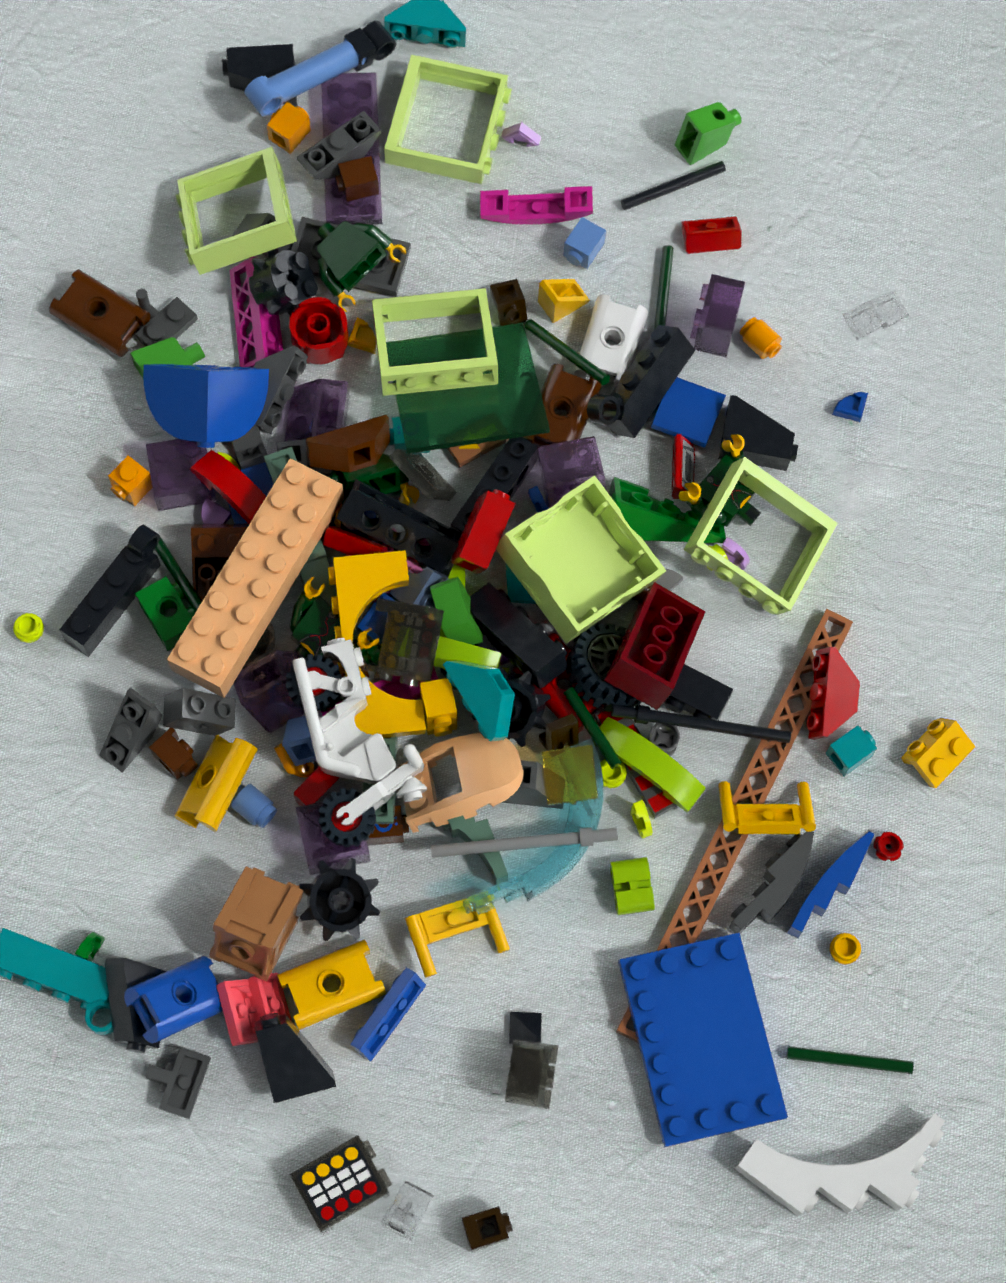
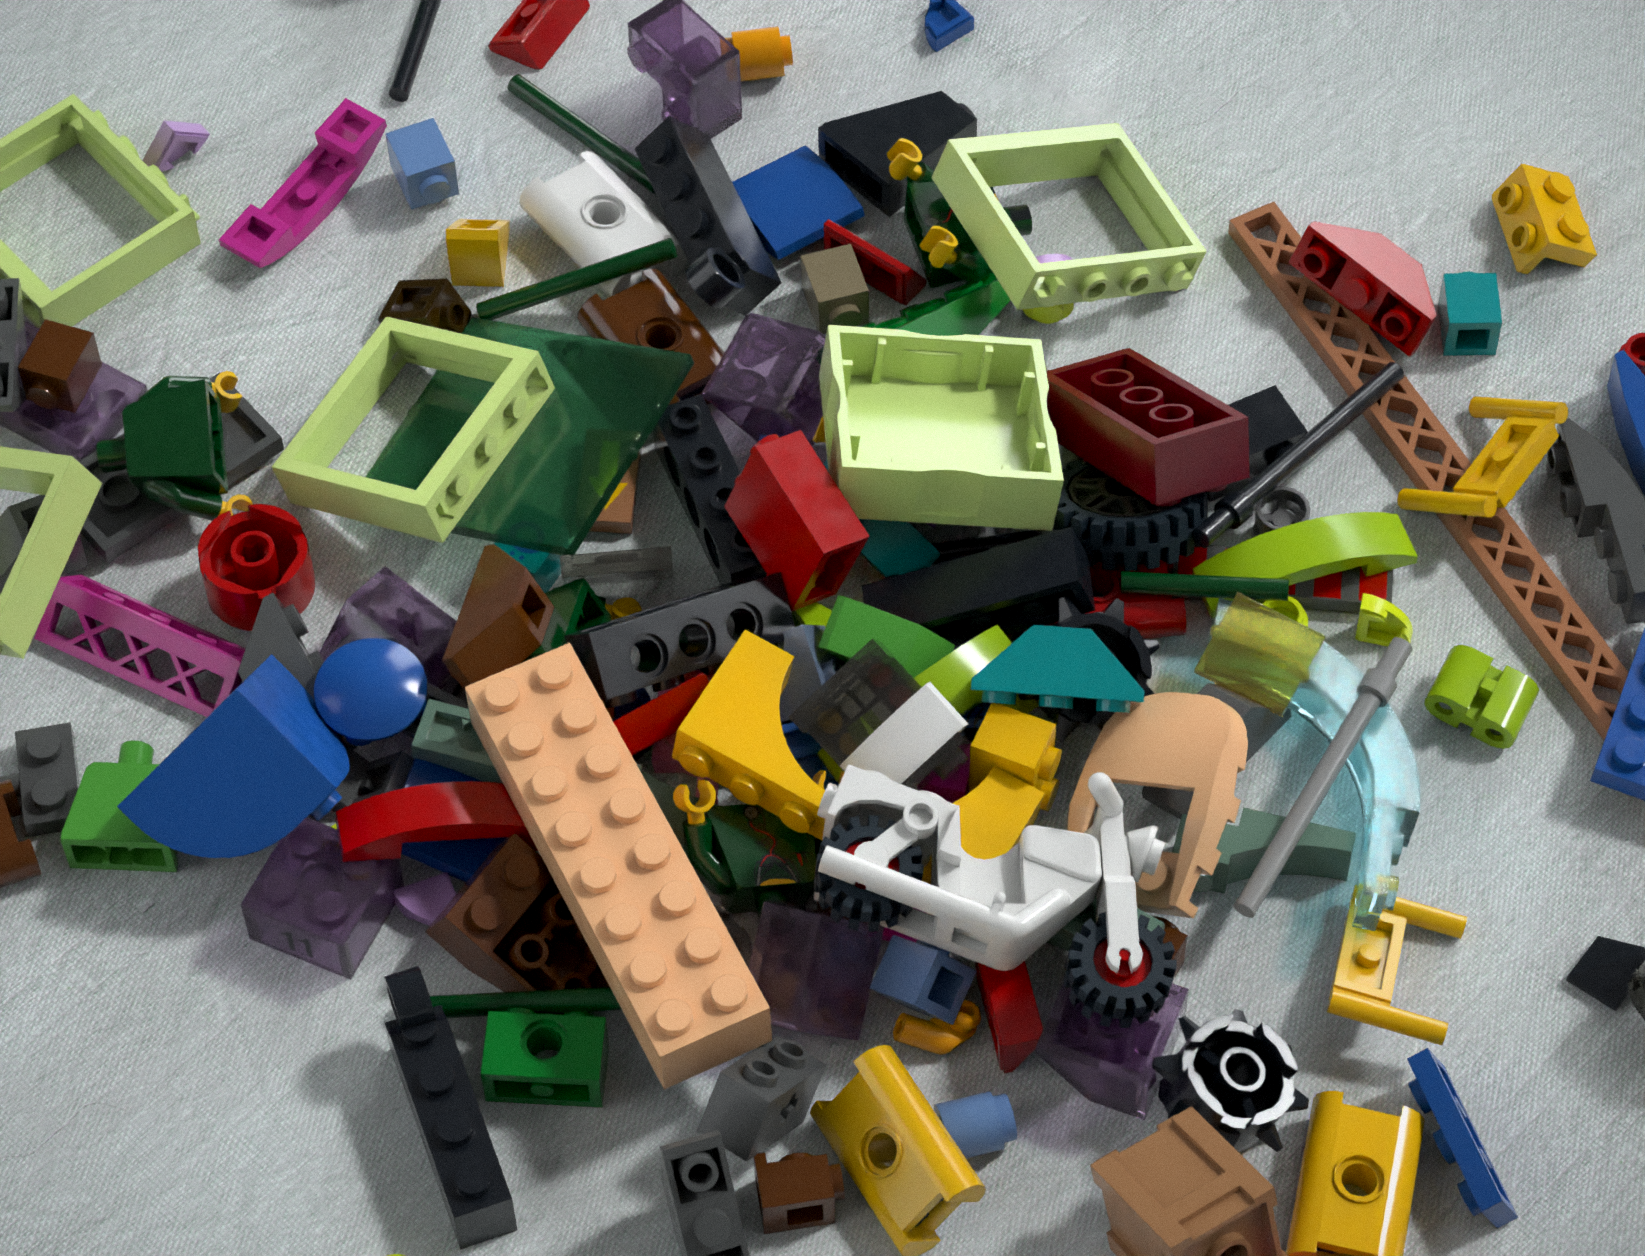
camera: 50 degrees left, 15 degrees down
light orange brick [108,455,154,507] -> none
black brick [249,250,318,316] -> none
yellow tile [348,317,377,354] -> none
dark brown bracket [539,714,579,758] -> none
none -> blue dish [314,638,427,746]
none -> dark tan brick [801,244,869,335]
none -> white slope [840,682,968,785]

